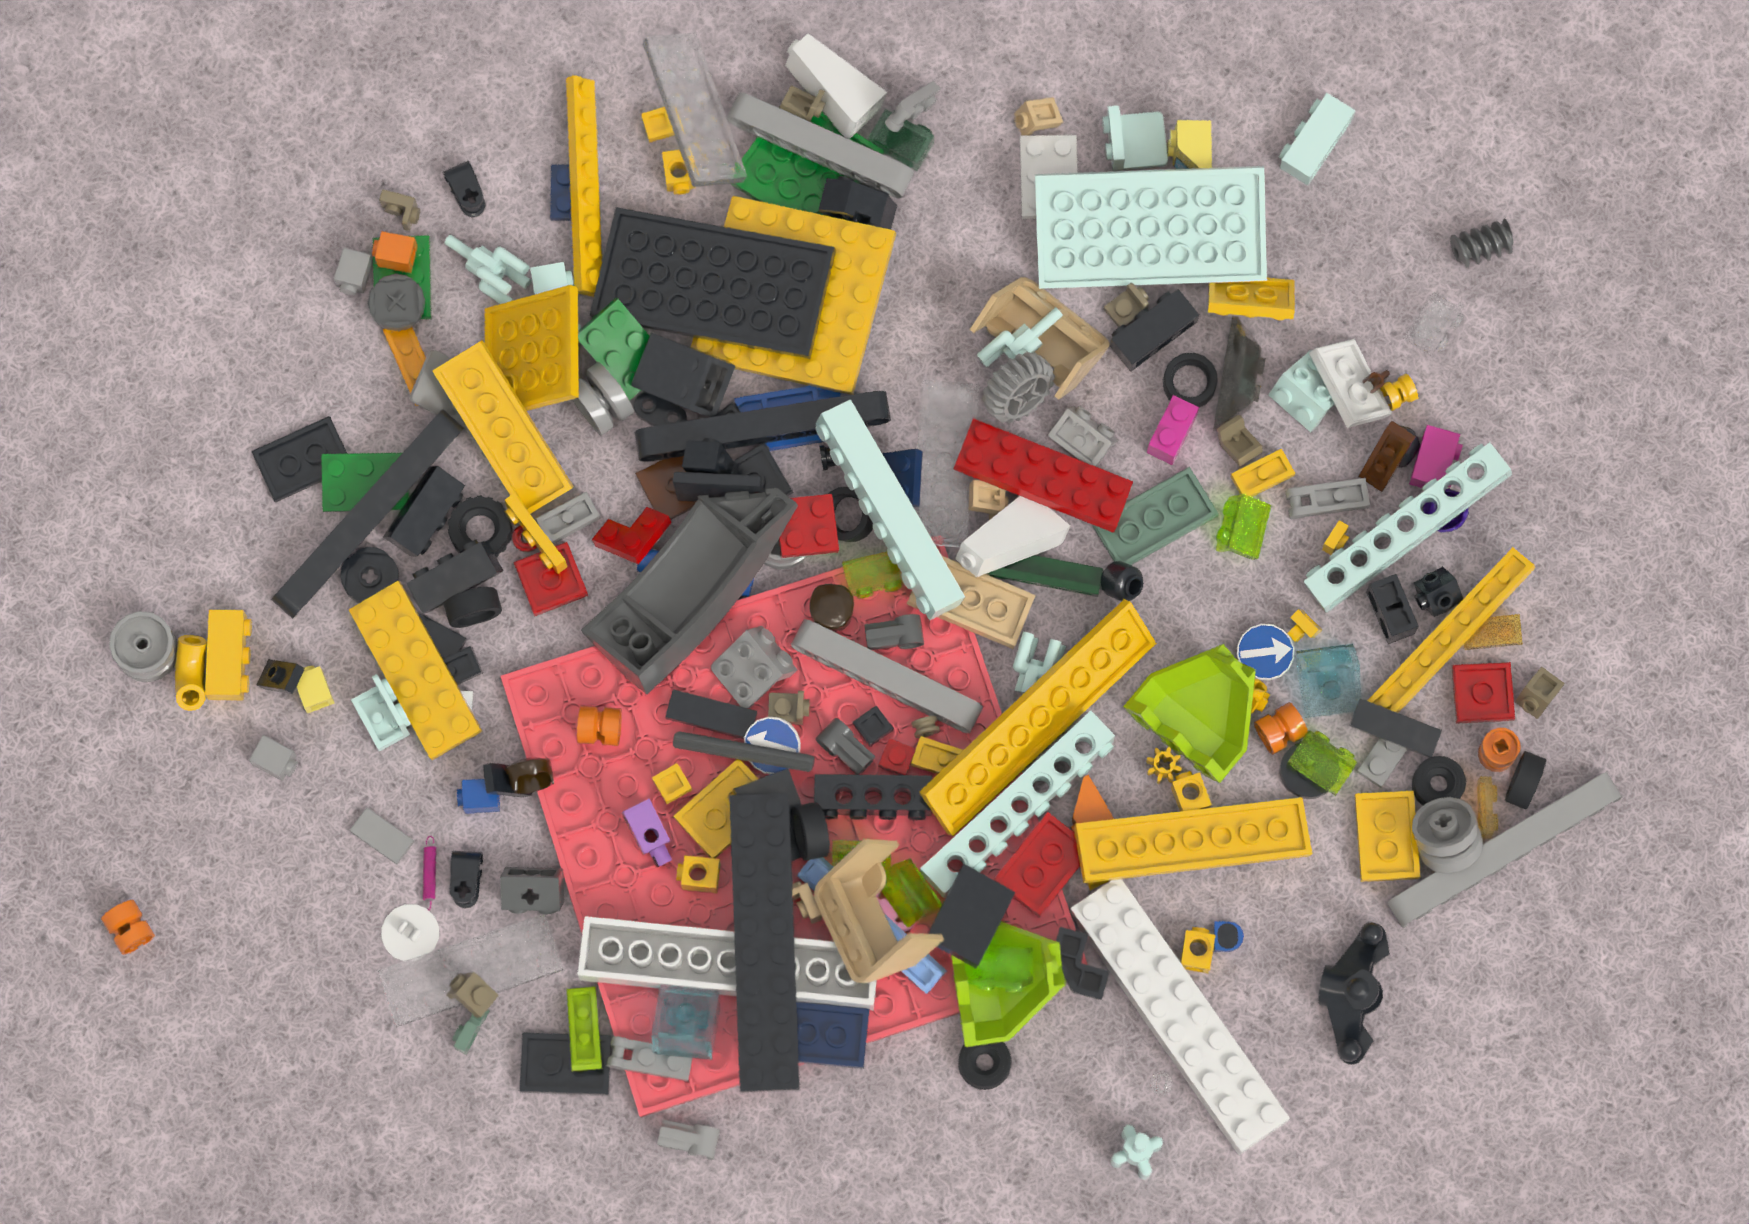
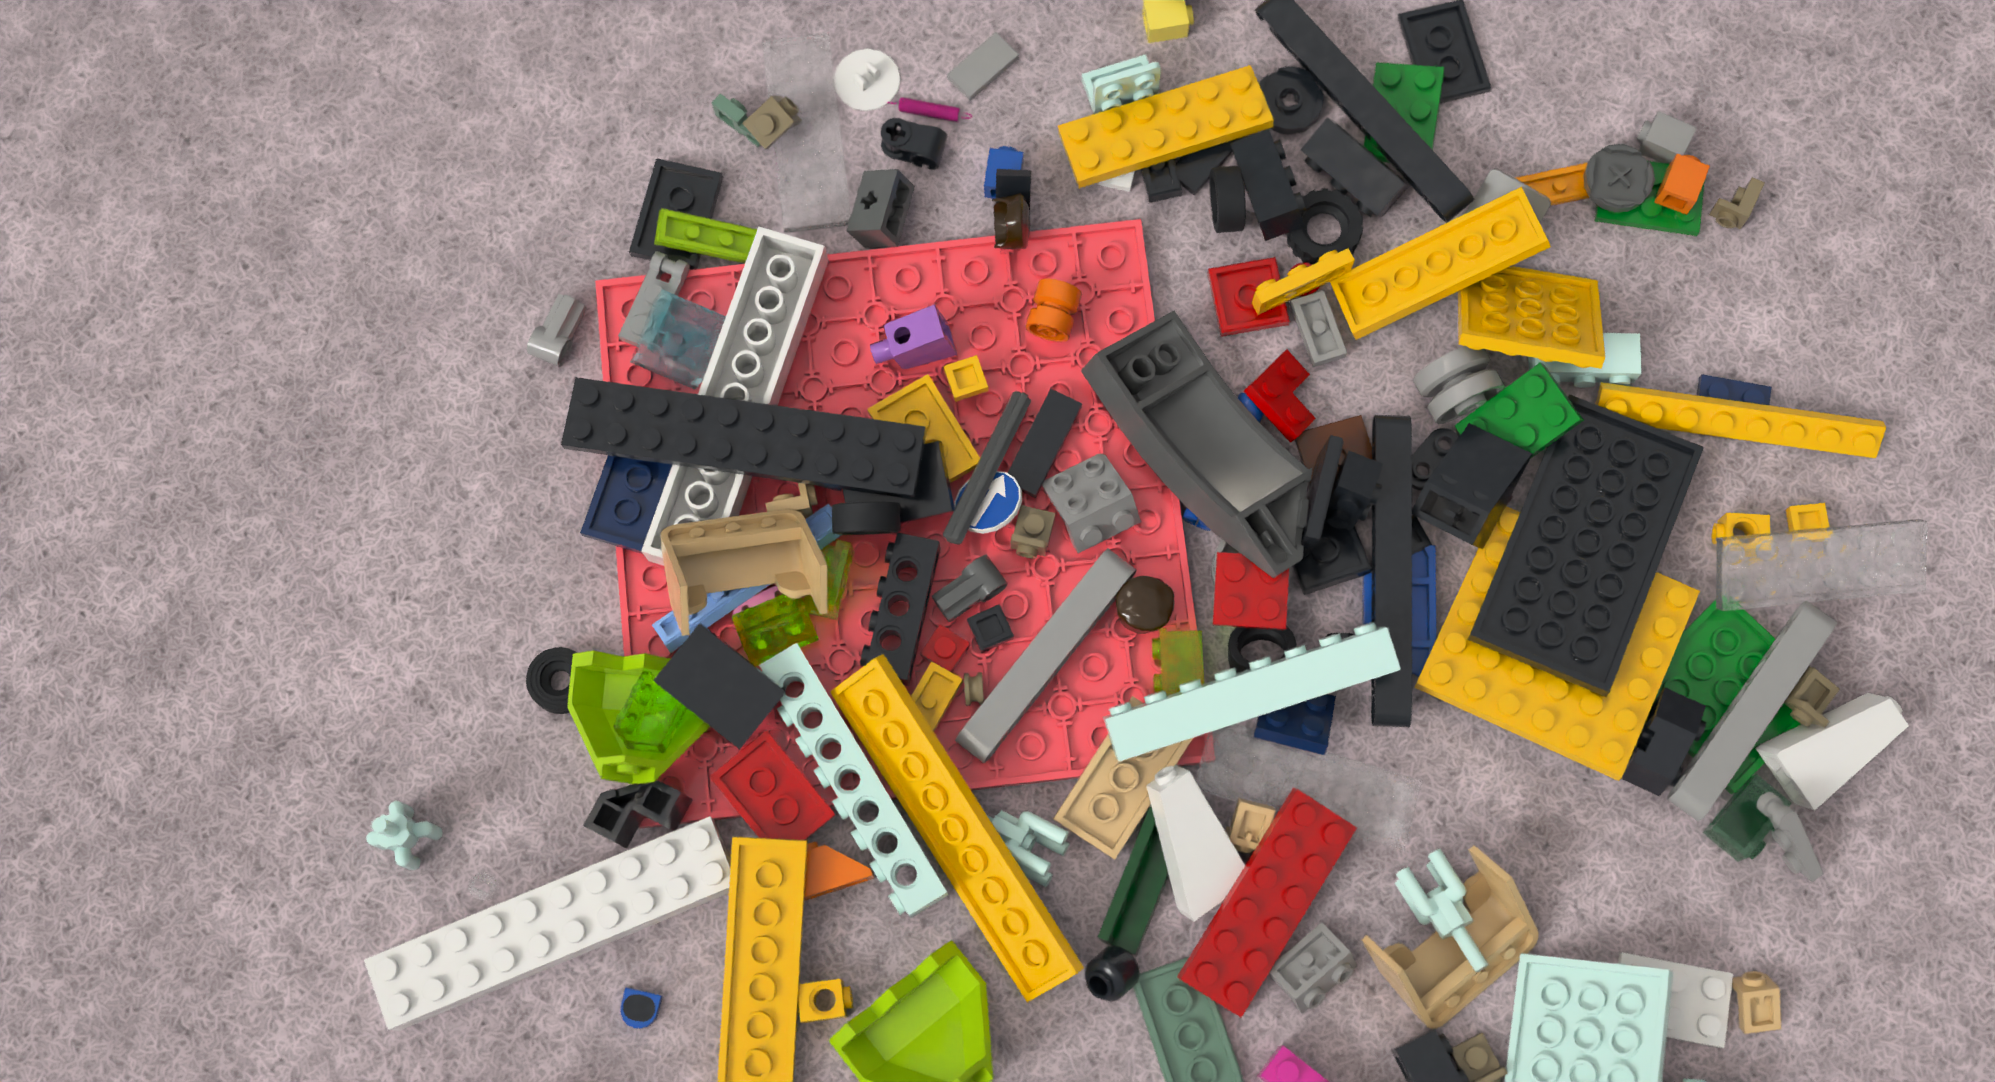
camera: 105 degrees right, 0 degrees up
black piece [442,160,486,218] -> none
light aqua plant [445,235,532,304] -> none
yellow brick [676,855,721,893] -> none
dark grey piece [864,614,924,650] -> none
light grey gear [982,352,1055,423] -> none
yellow gear [1146,747,1182,784] -> none
yellow brick [1180,927,1215,973] -> none

